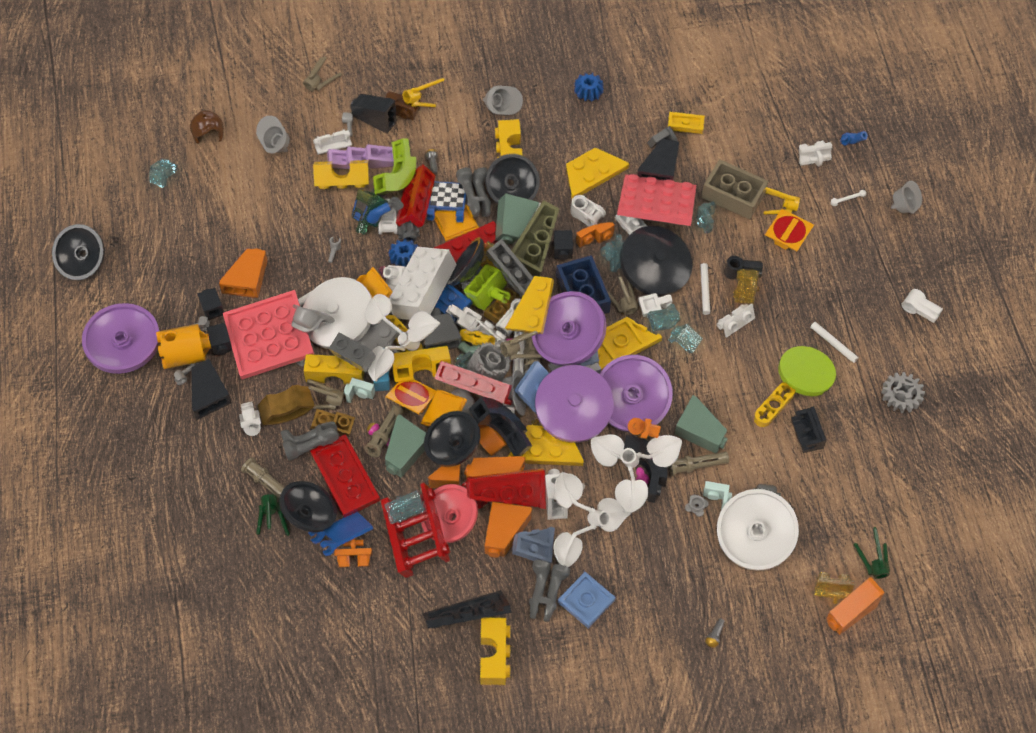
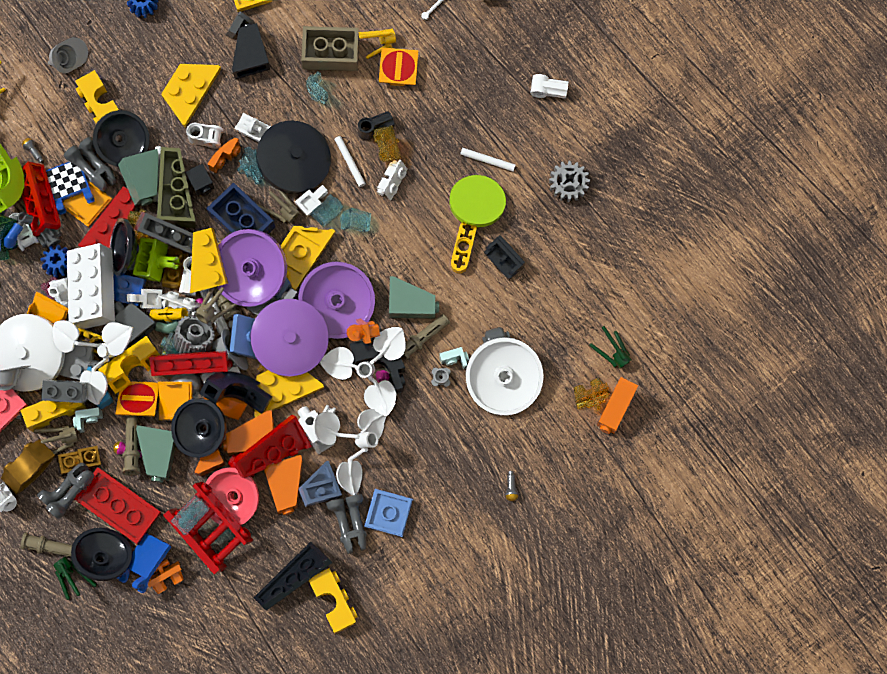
camera: 30 degrees left, 15 degrees up
coral plate [617,174,696,226] -> none

